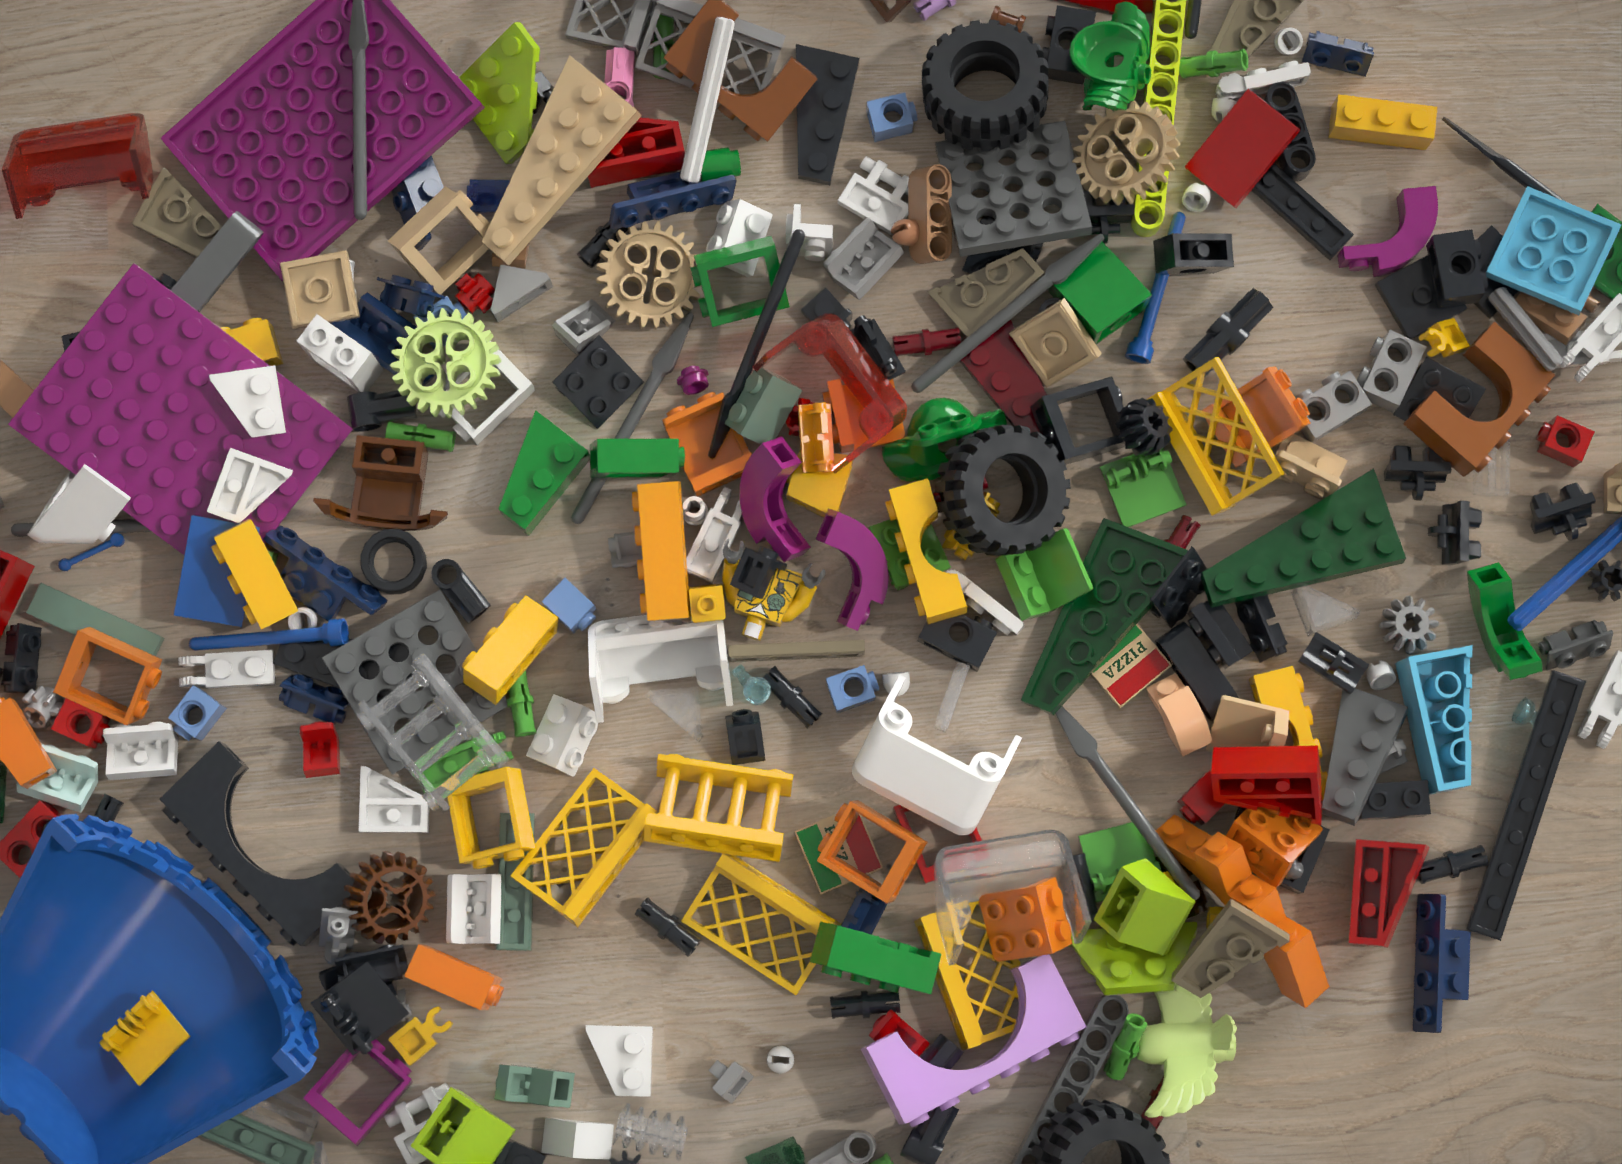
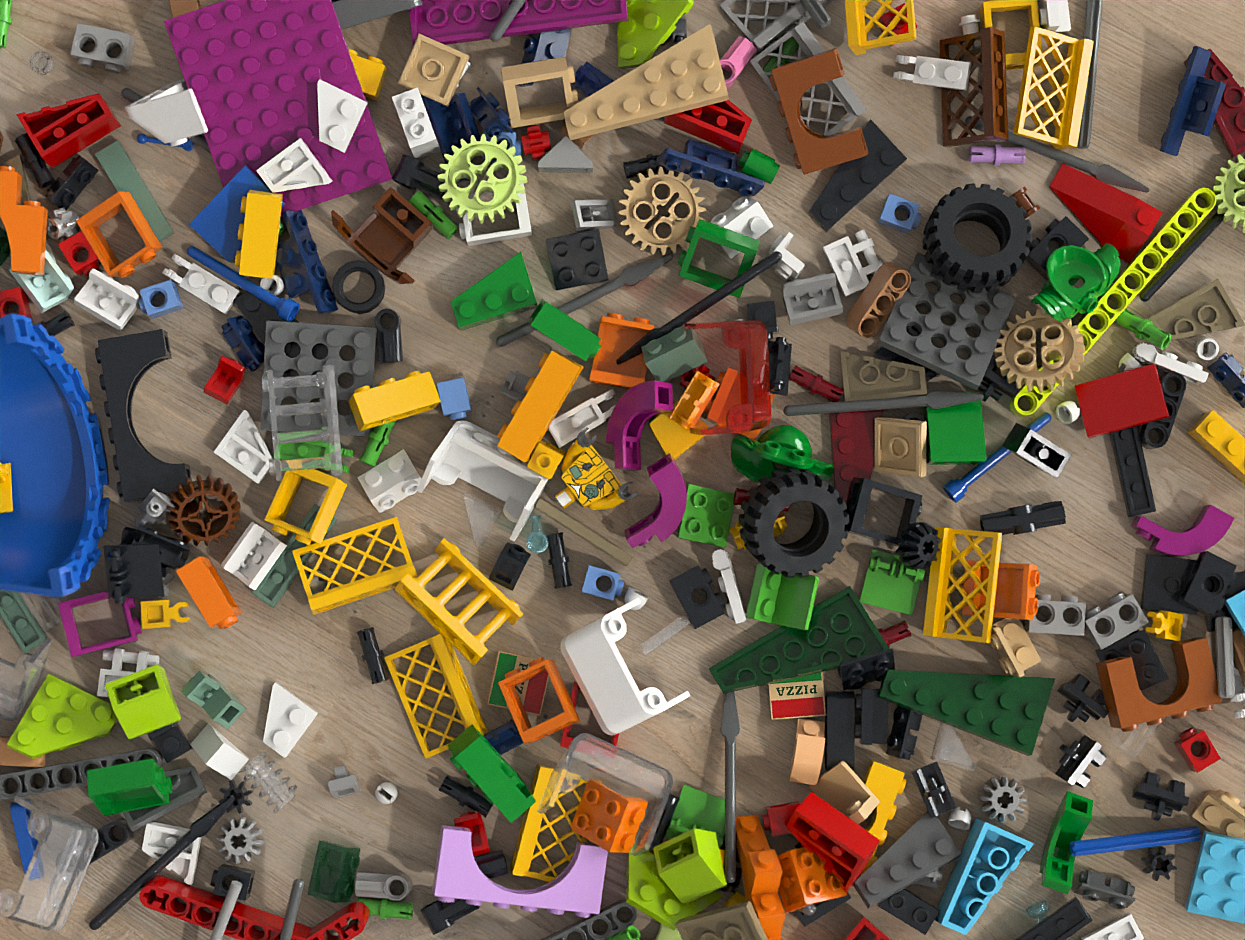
camera: 30 degrees right, 5 degrees up
magenta plate [677,365,709,395] -> none
white axle [680,17,735,183] -> none
white pin [683,496,709,526] -> none
black bracket [730,546,788,599] -> none
yellow arch [885,478,967,624] -> none
nougat hinge [891,219,919,246] -> none

